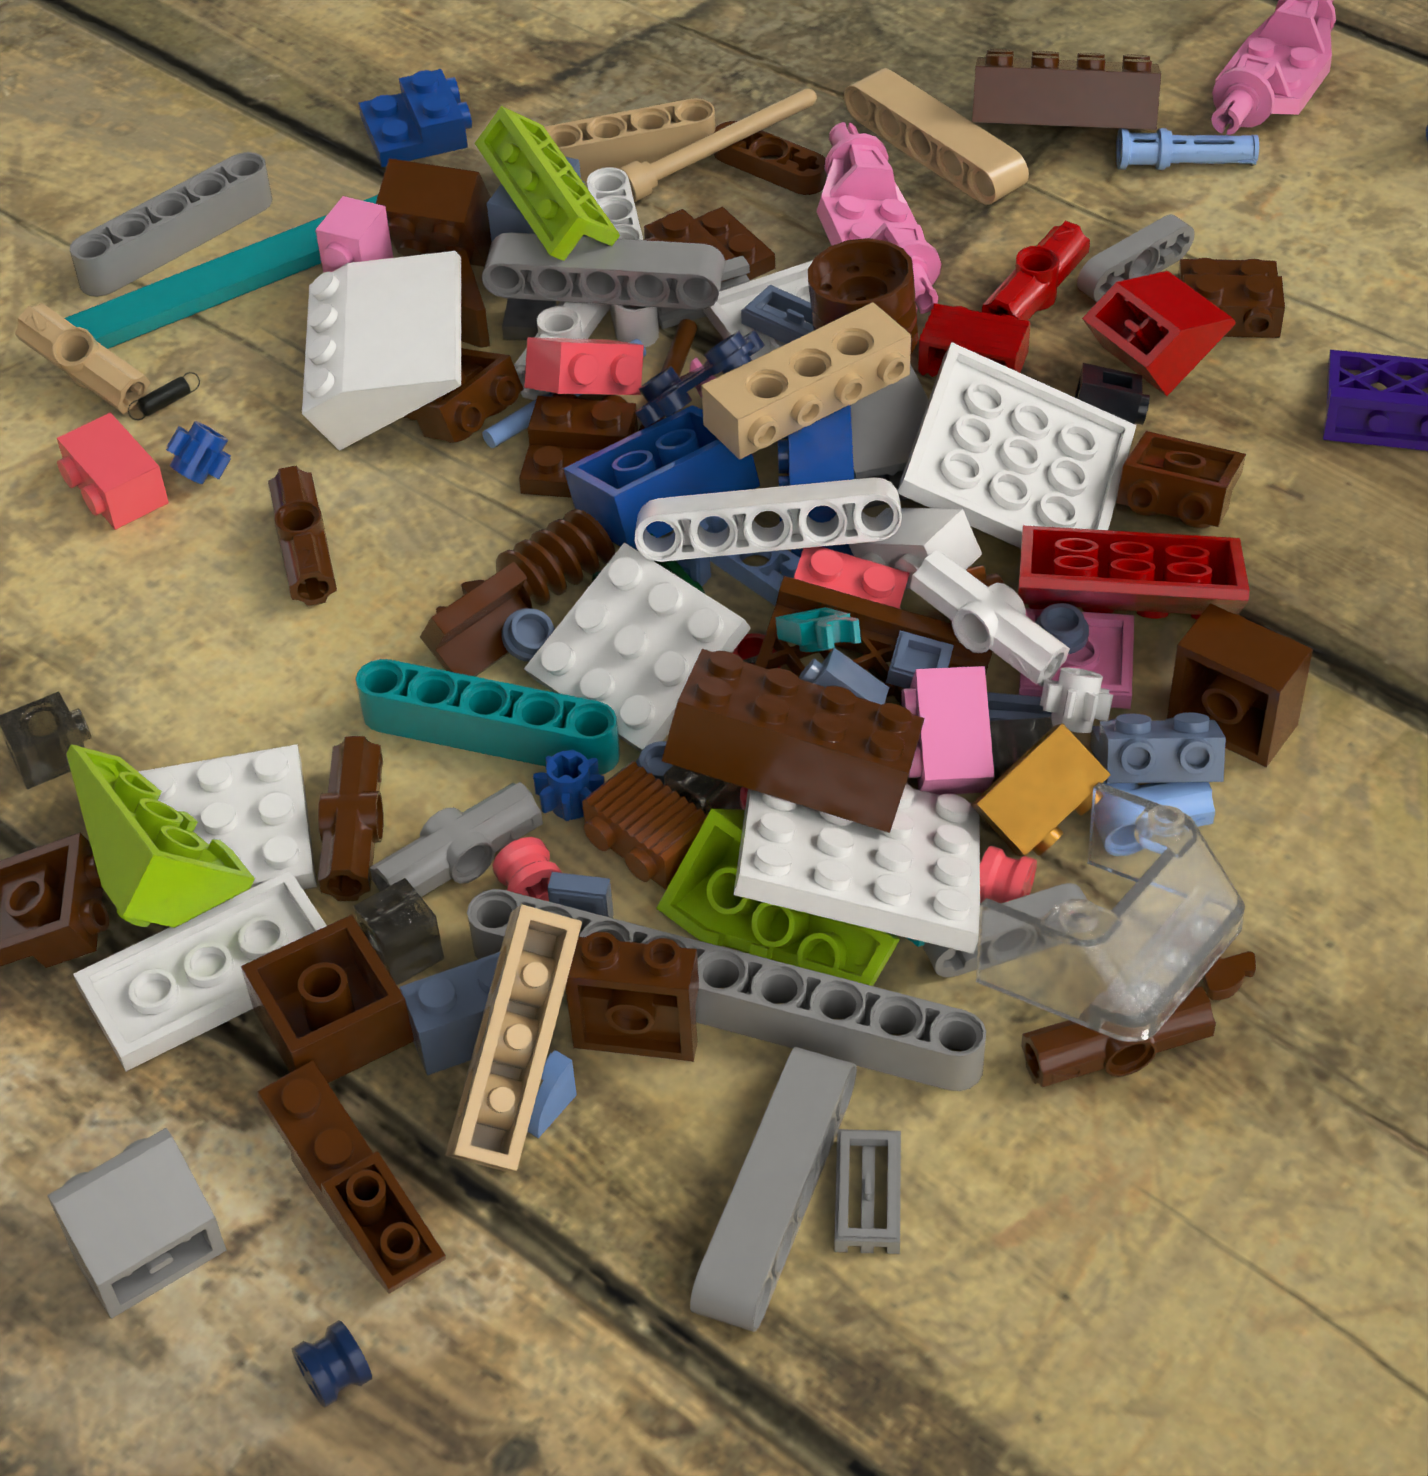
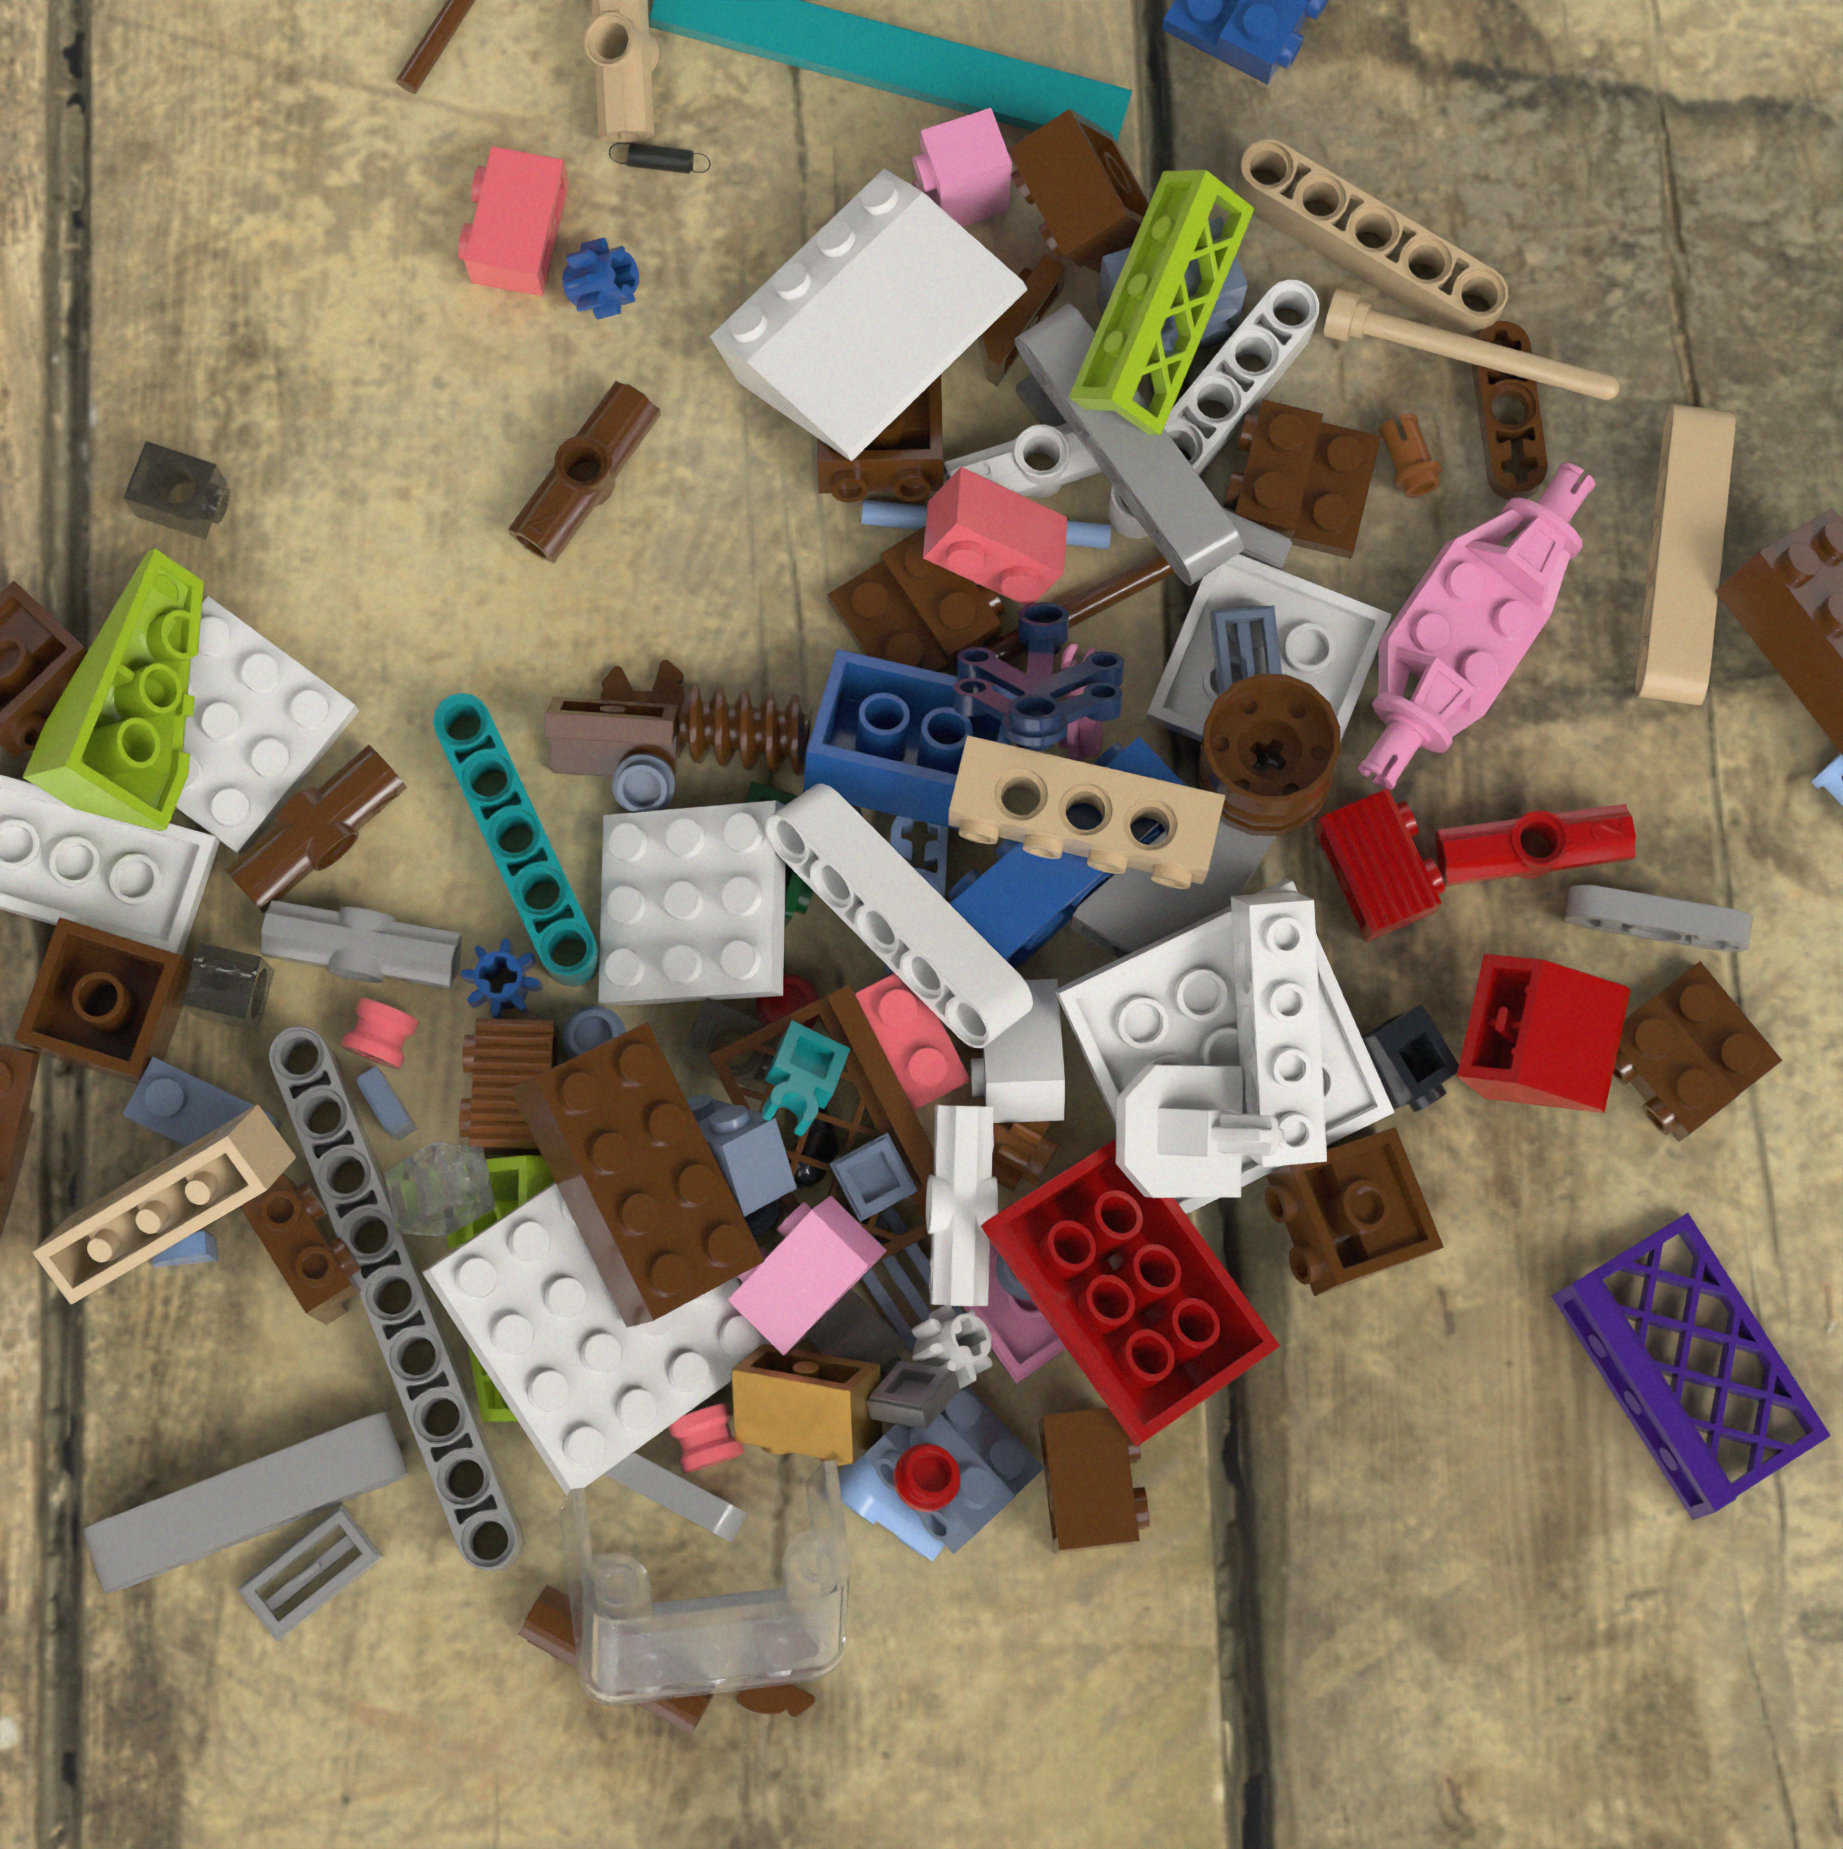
camera: 45 degrees right, 30 degrees up
none -> clear brick [384,1141,496,1237]
none -> flat silver tile [866,1361,960,1430]
none -> red plate [893,1443,961,1512]
none -> white piece [1116,1065,1284,1198]
none -> white brick [1231,891,1327,1167]
none -> dark orange pin [1379,413,1442,498]

